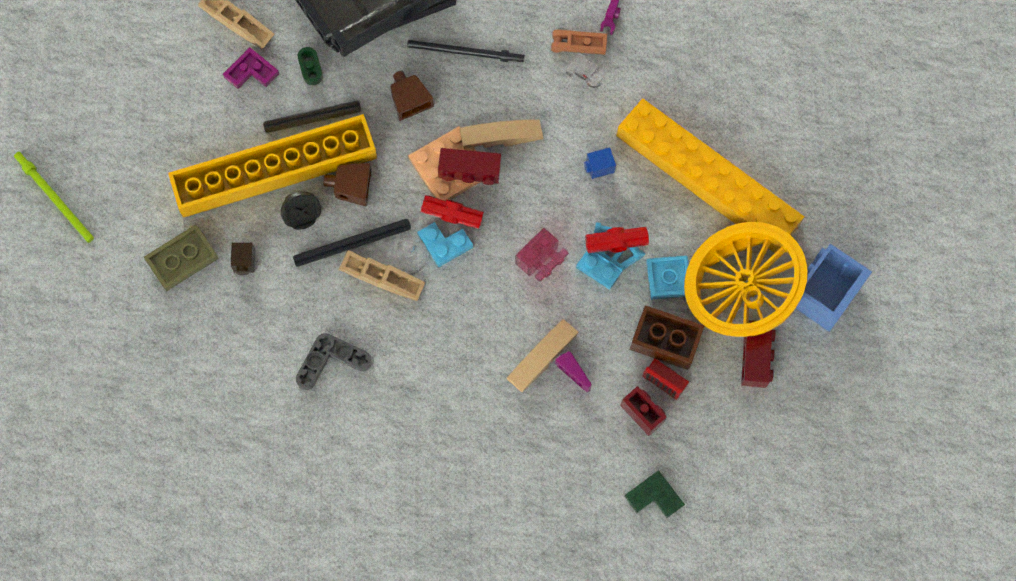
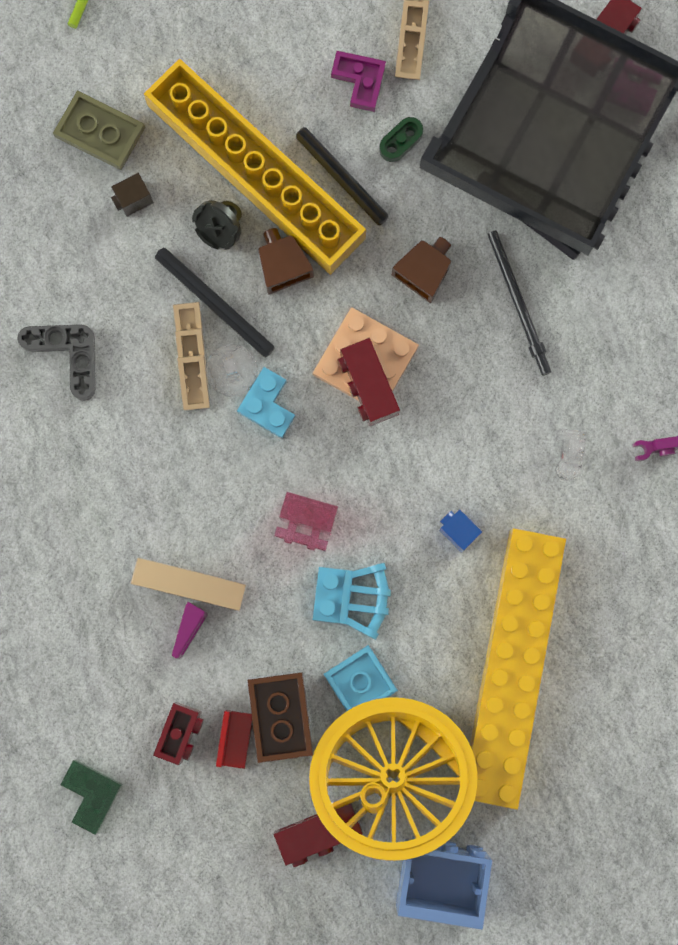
camera: 65 degrees right, 10 degrees up
red piece [420,195,484,229] -> none
tan slope [460,119,543,149] -> none
nougat plate [551,30,607,55] -> none
red piece [585,227,649,253] -> none

